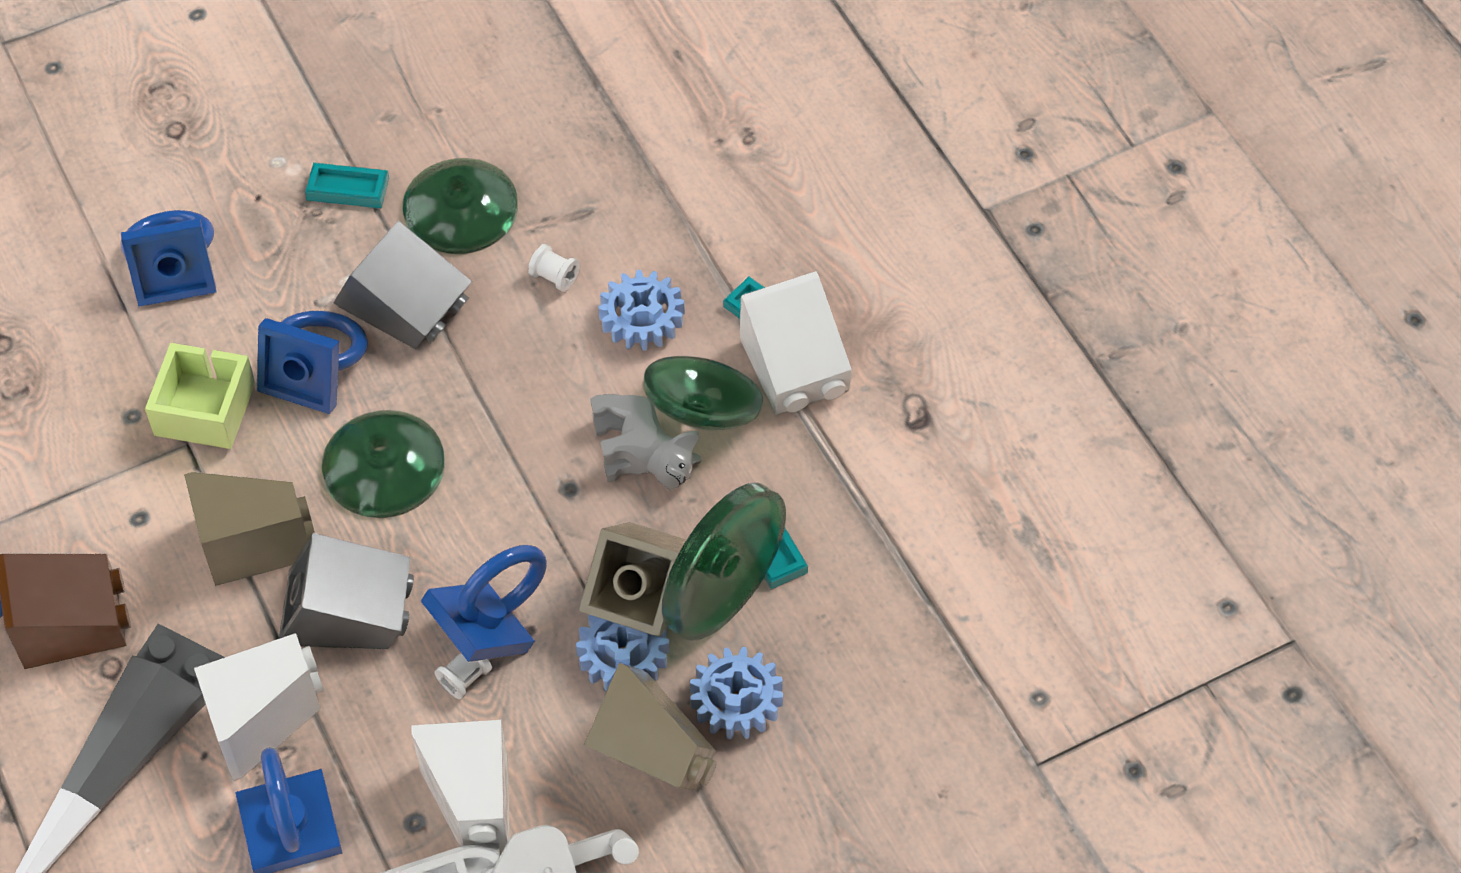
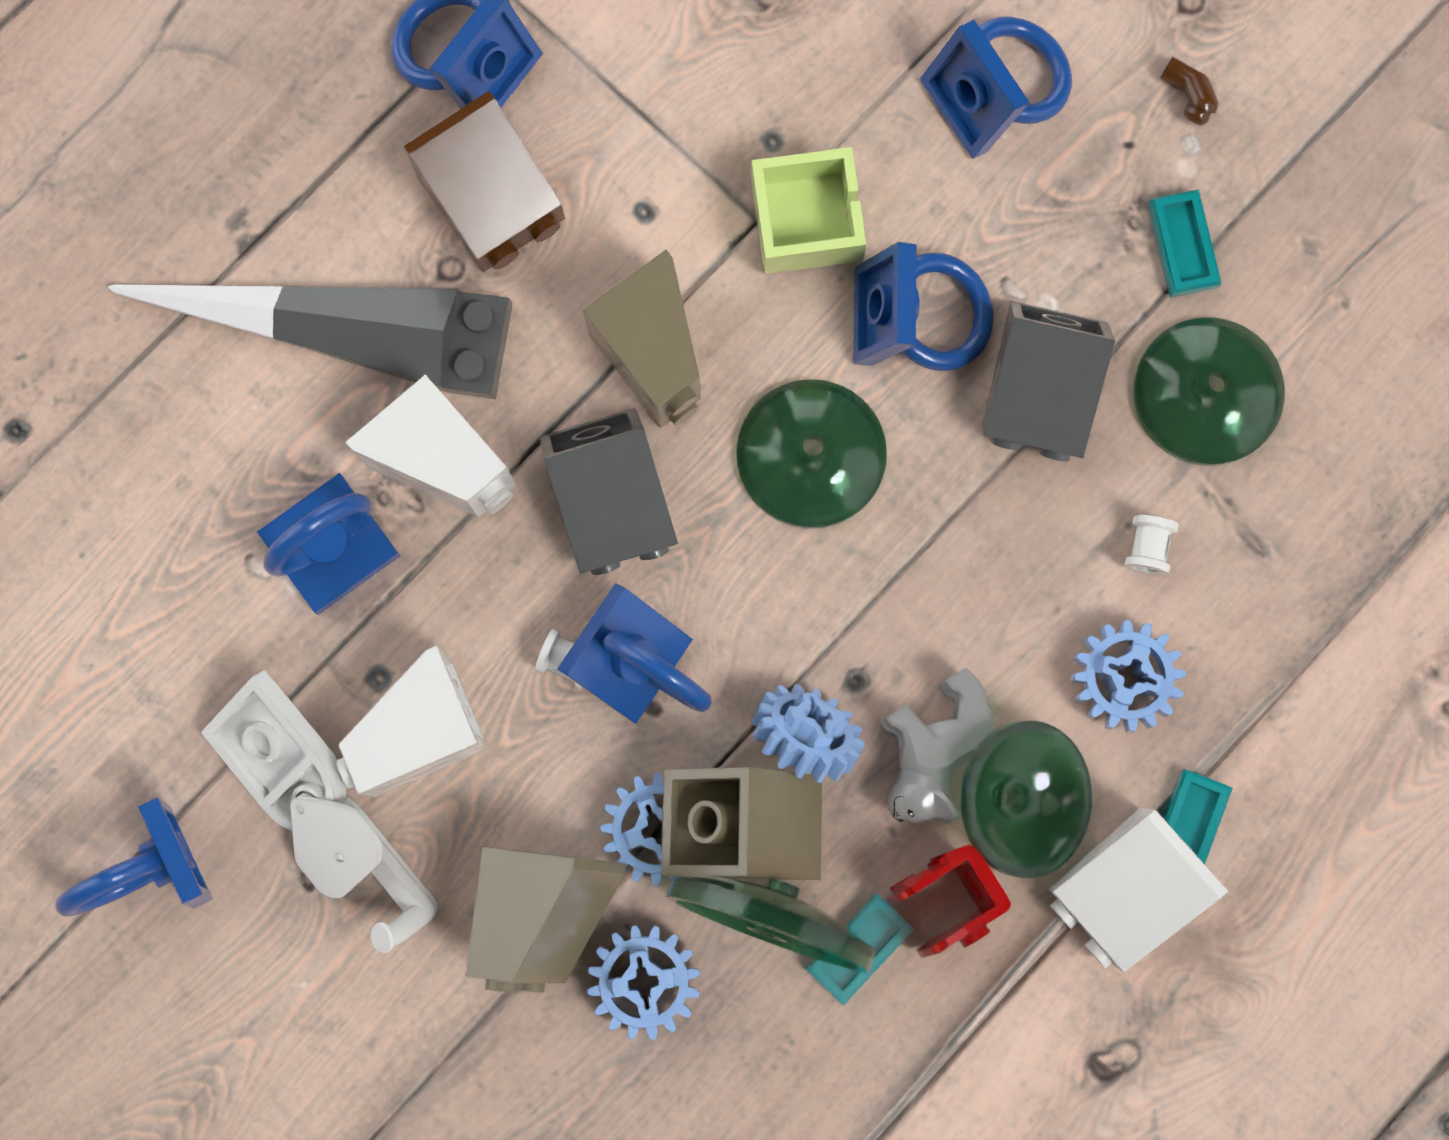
camera: 70 degrees right, 25 degrees up
none -> light blue gear [751,684,865,783]
none -> red piece [885,845,1011,958]
none -> reddish brown arm [1160,56,1219,126]

